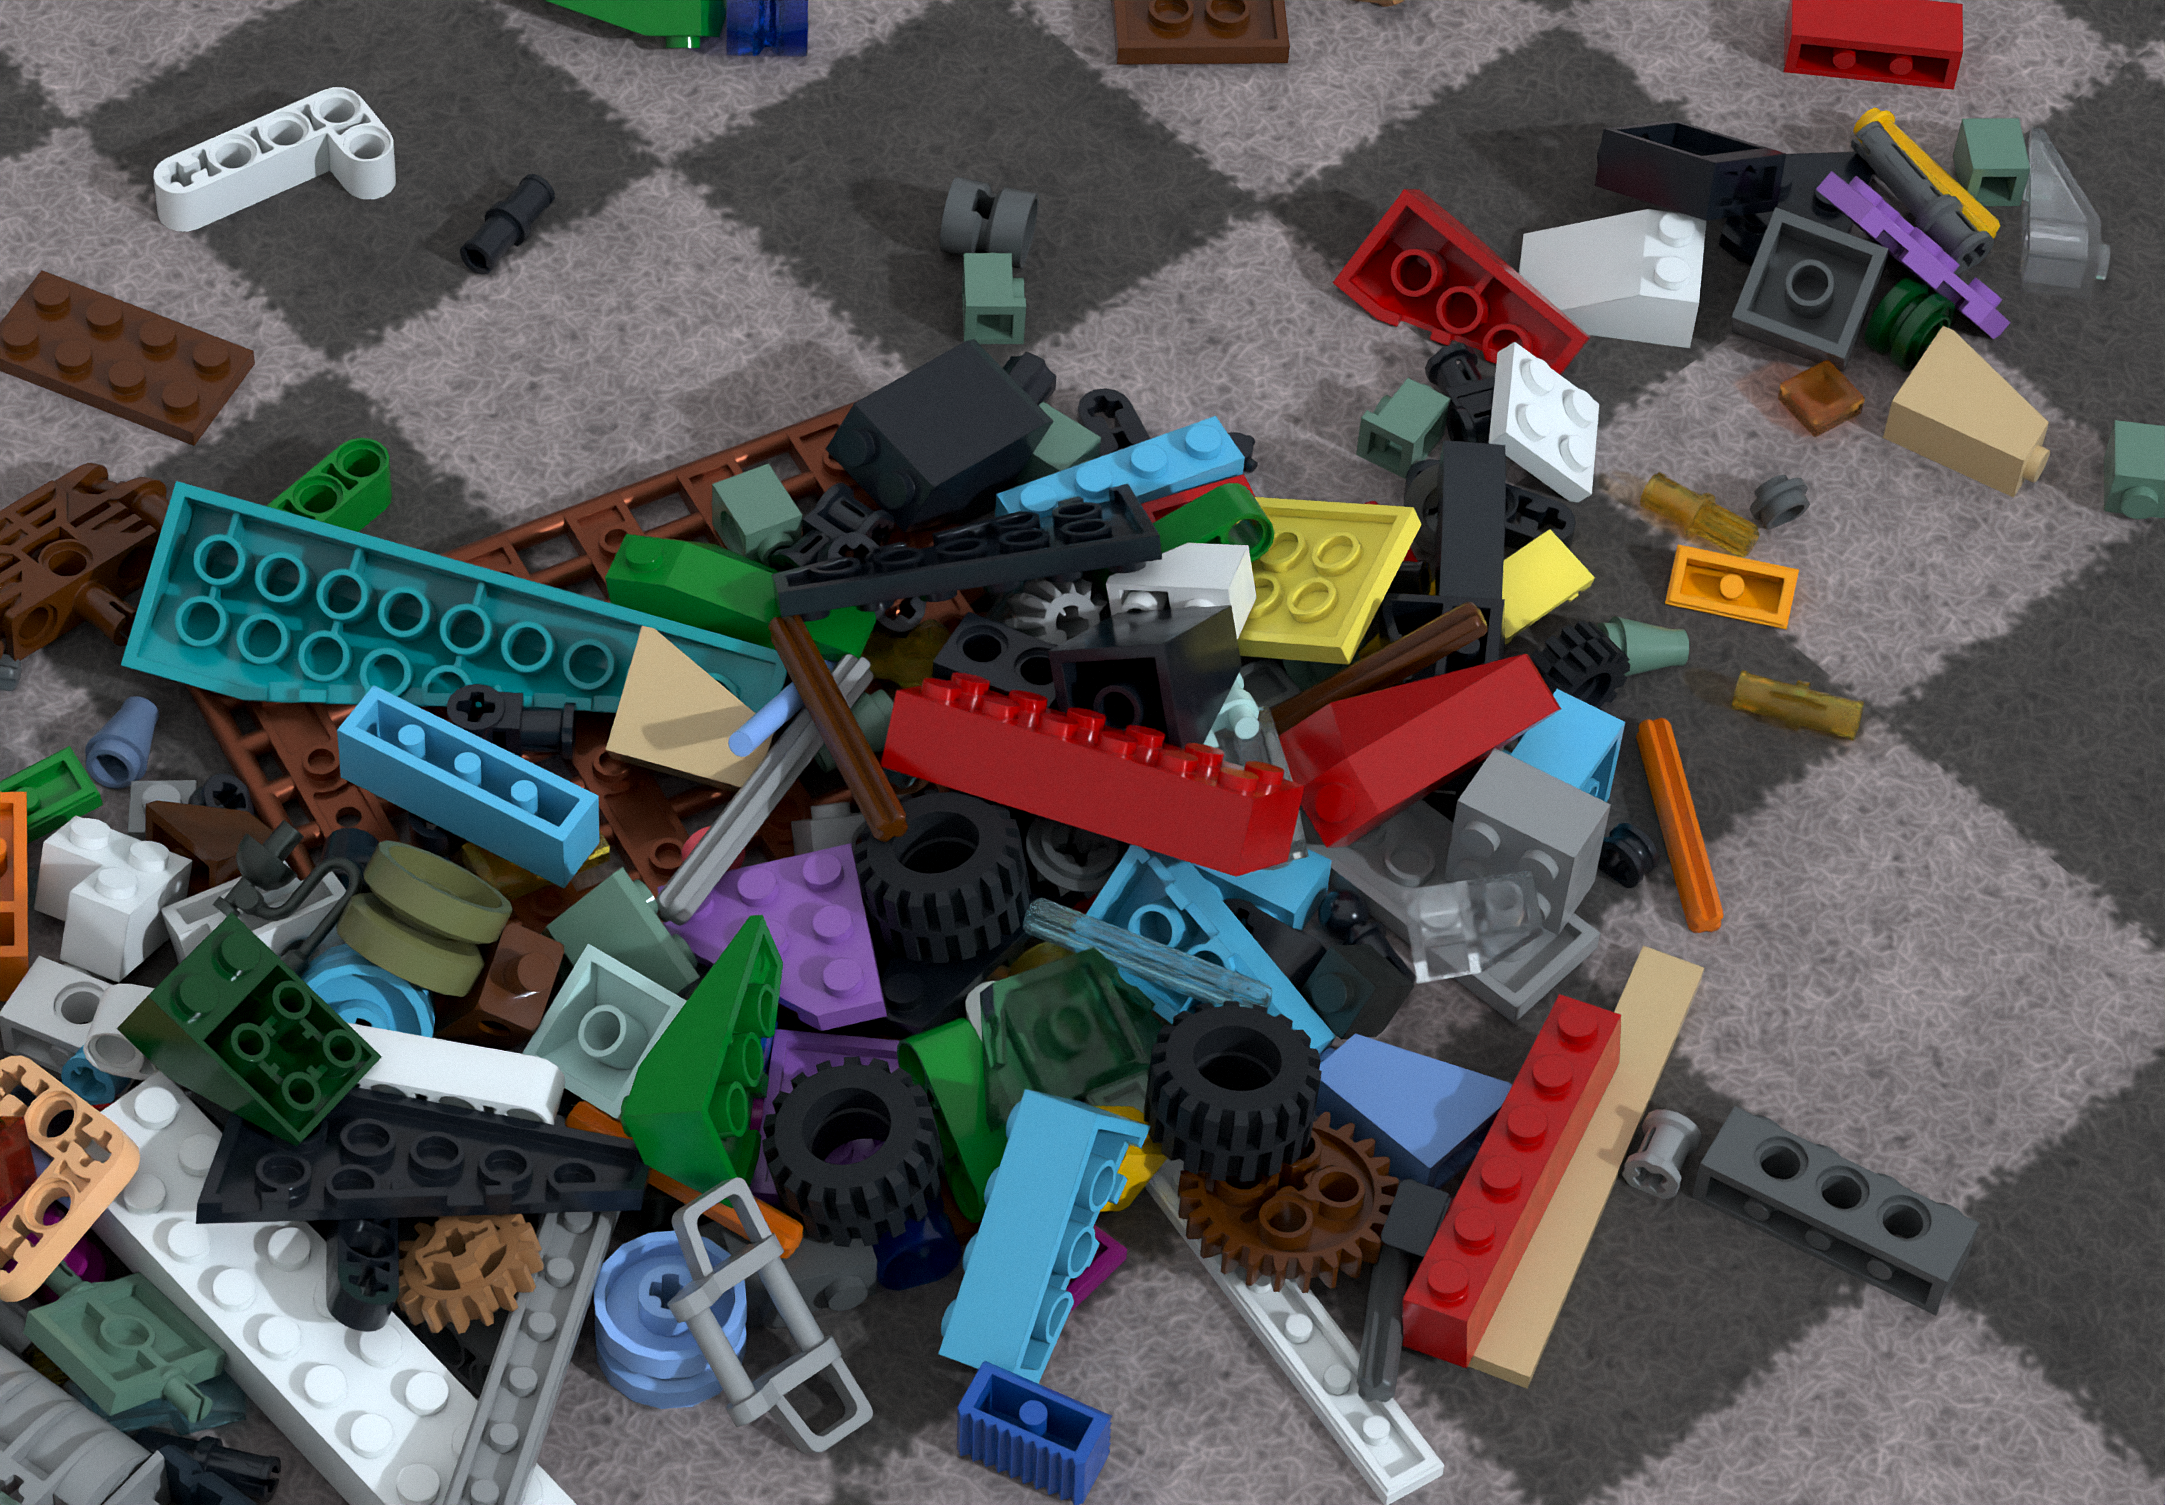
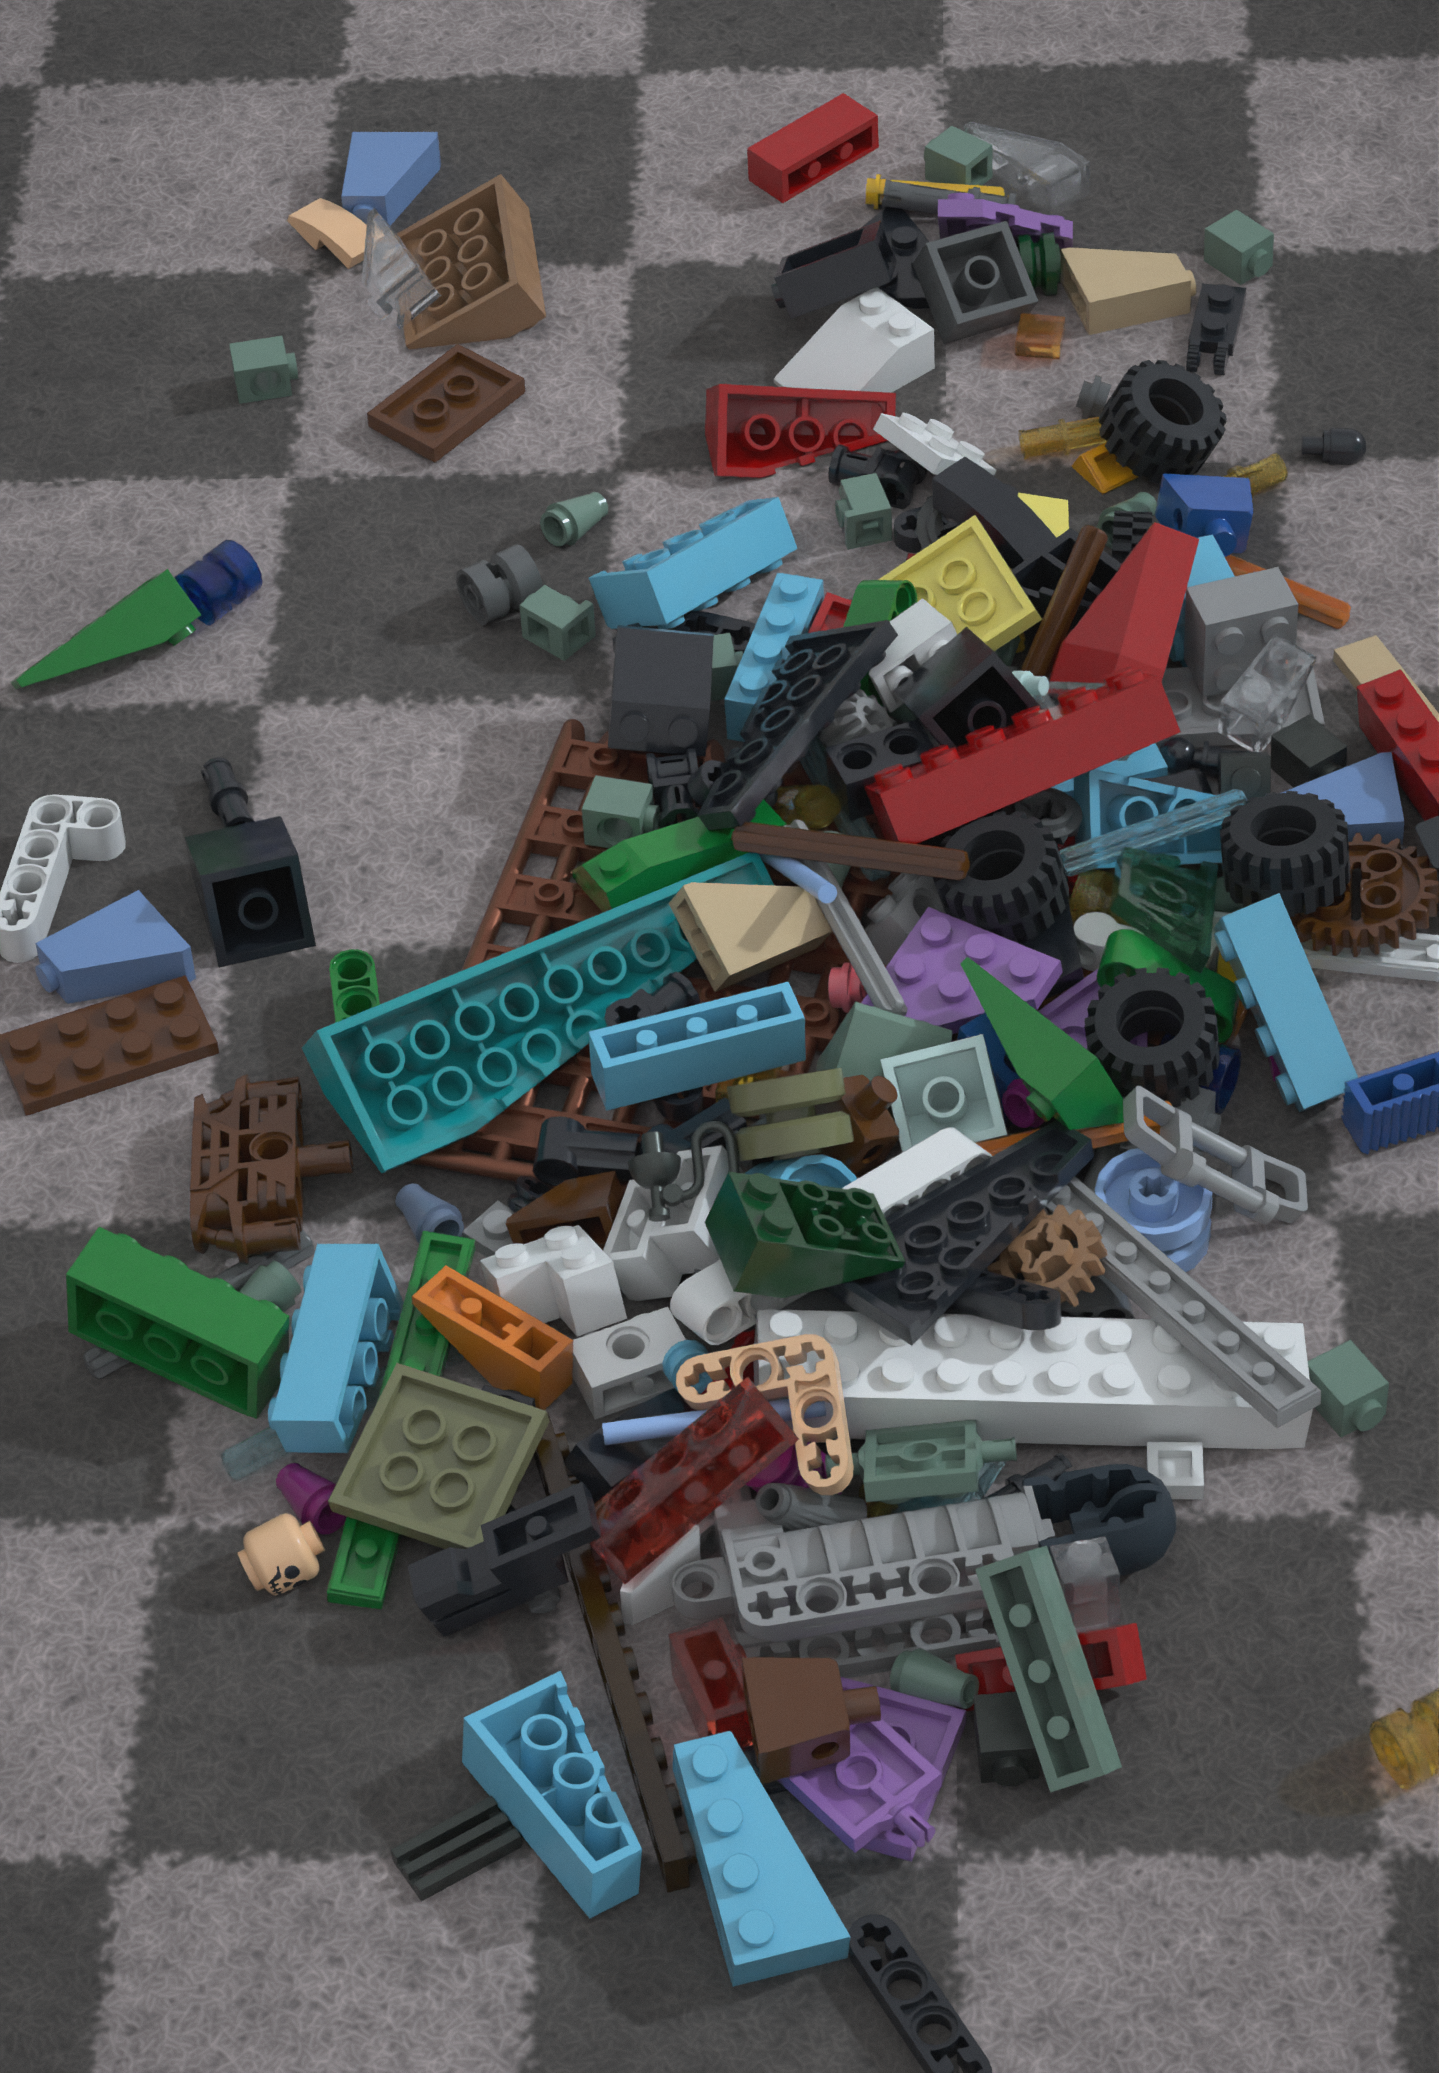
camera: 40 degrees left, 5 degrees down
none -> medium blue slope [35,890,196,1004]
none -> black slope [185,816,316,968]
none -> black piece [532,1116,641,1186]
none -> sand green cone [540,492,608,546]
none -> medium azure wedge [589,497,798,630]
none -> black tyre [1099,360,1227,484]
none -> blue torso [1155,474,1253,557]
none -> black hinge [1186,283,1247,375]
none -> pearl dark grey brick [1271,714,1348,788]
none -> black cylinder [1301,428,1367,465]

